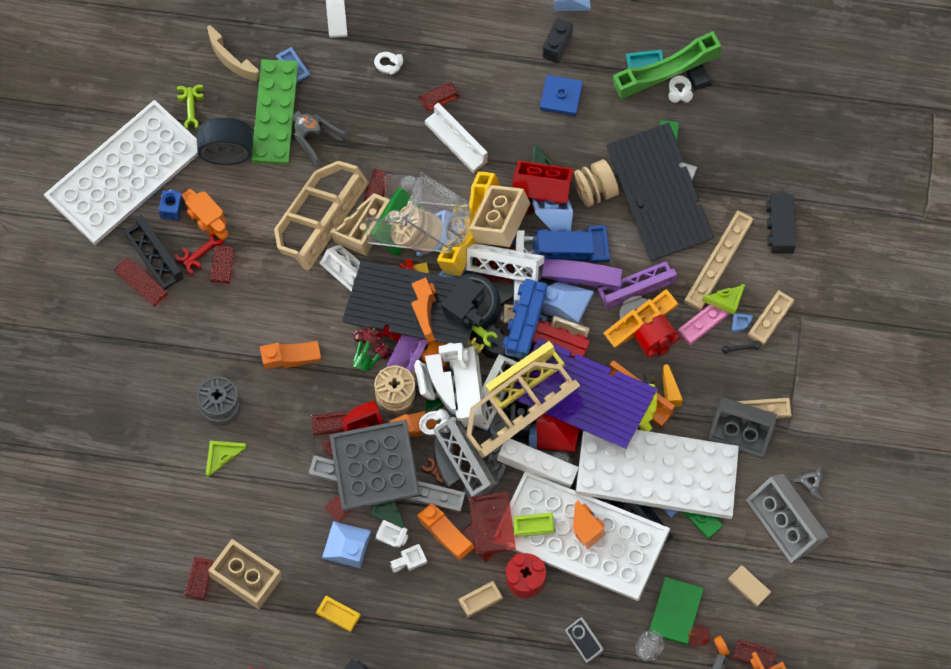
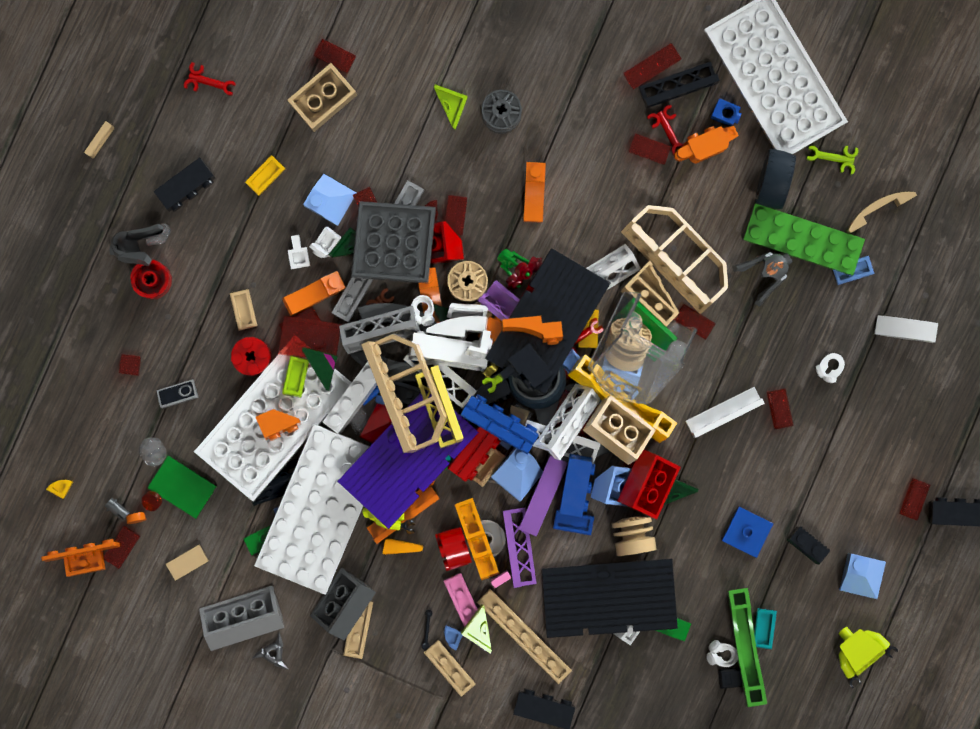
camera: 105 degrees right, 20 degrees up
none -> dark green tile [302,347,338,391]
none -> bright pink tile [491,570,511,588]

